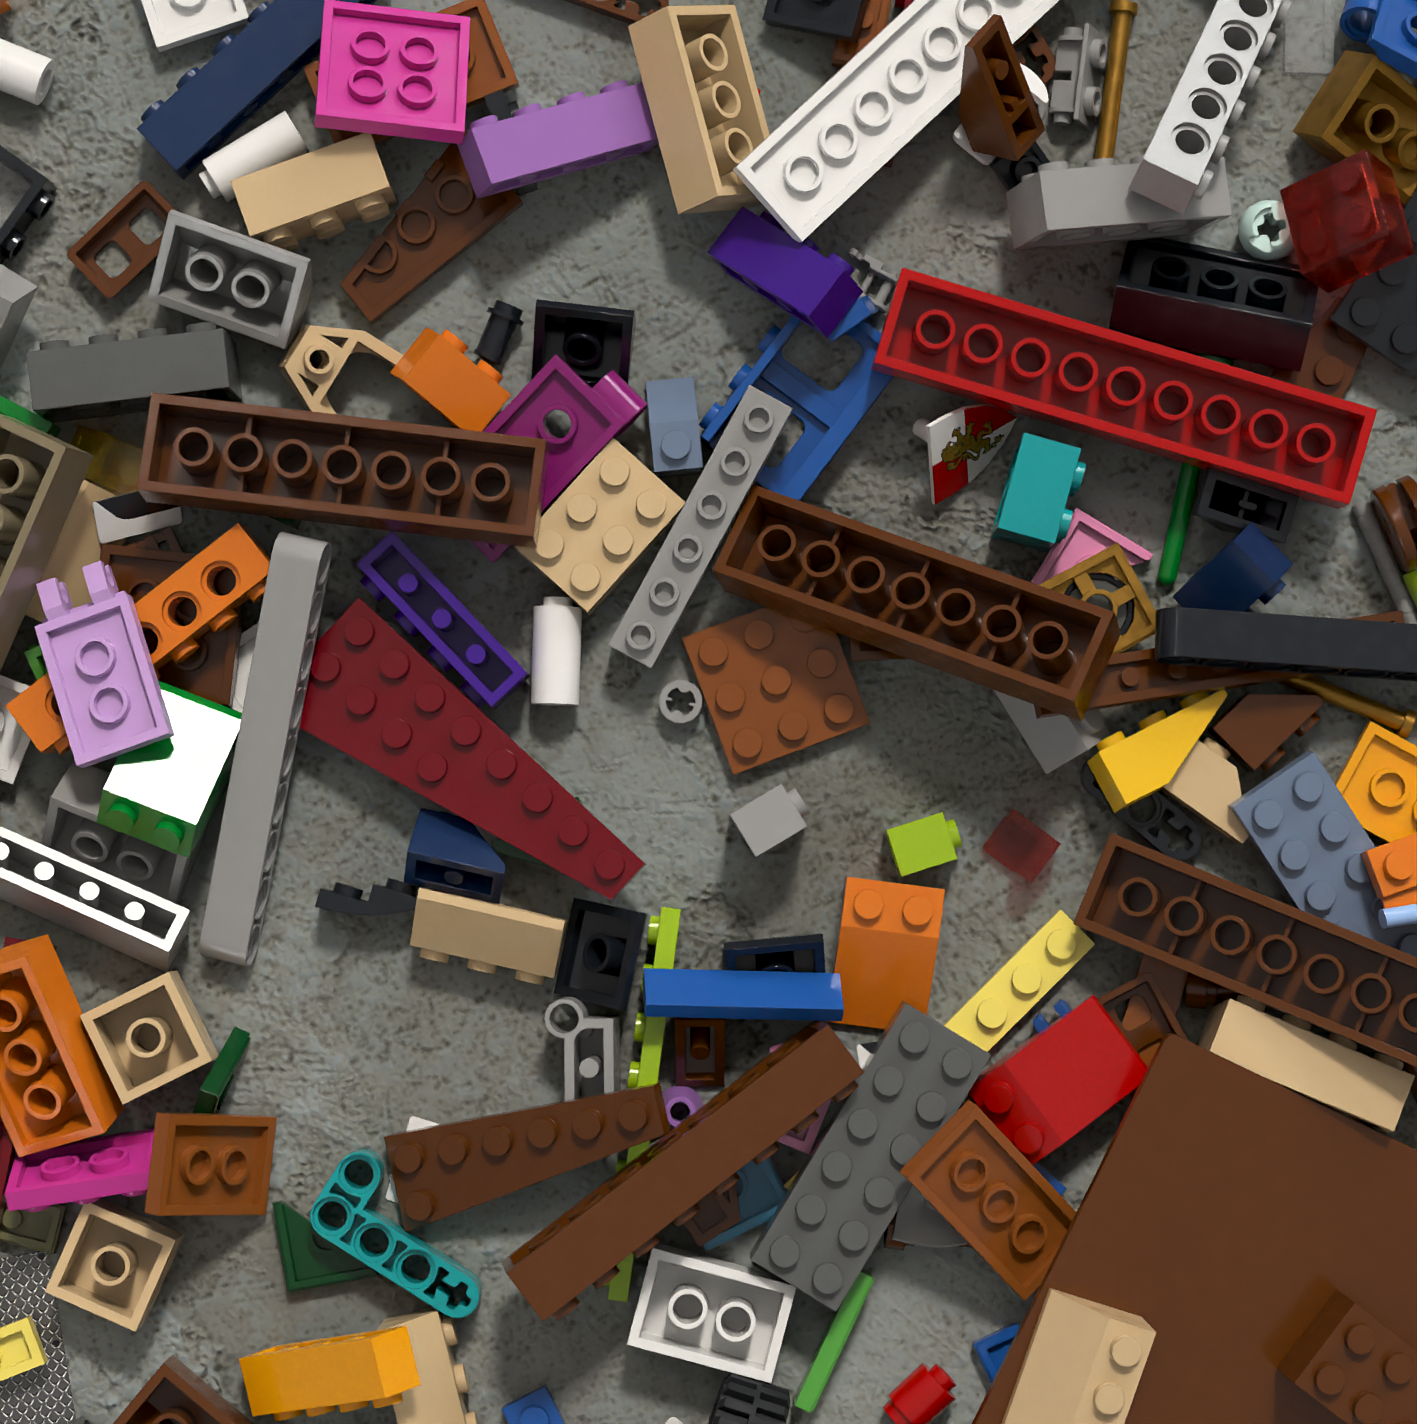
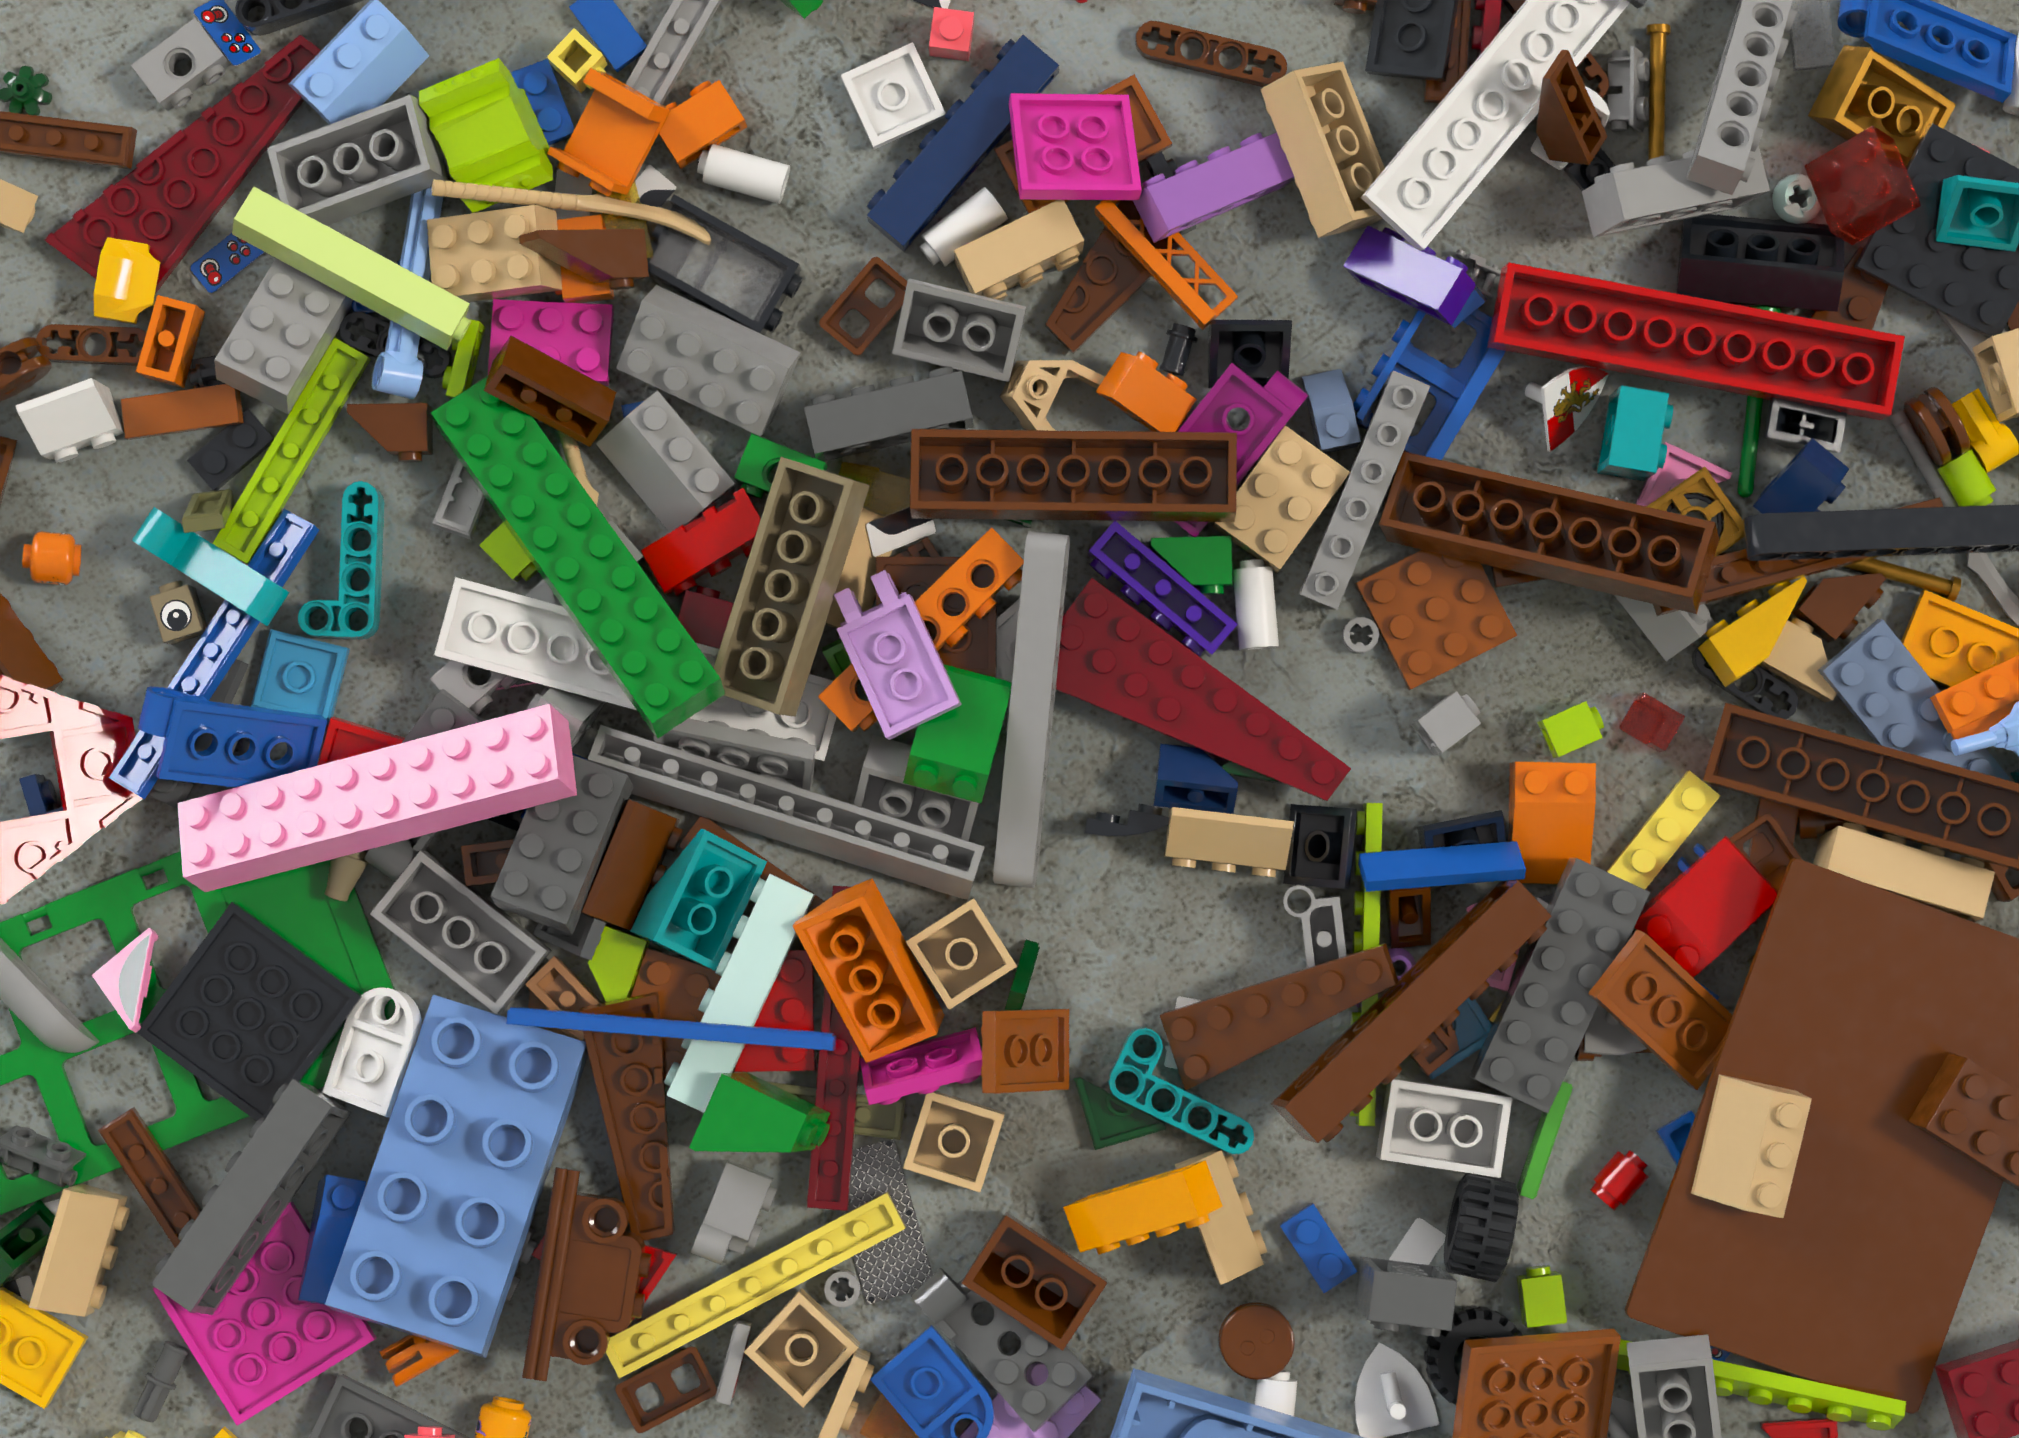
camera: 10 degrees left, 0 degrees up
none -> orange fence [1095,200,1238,330]
none -> green slope [1150,536,1233,595]

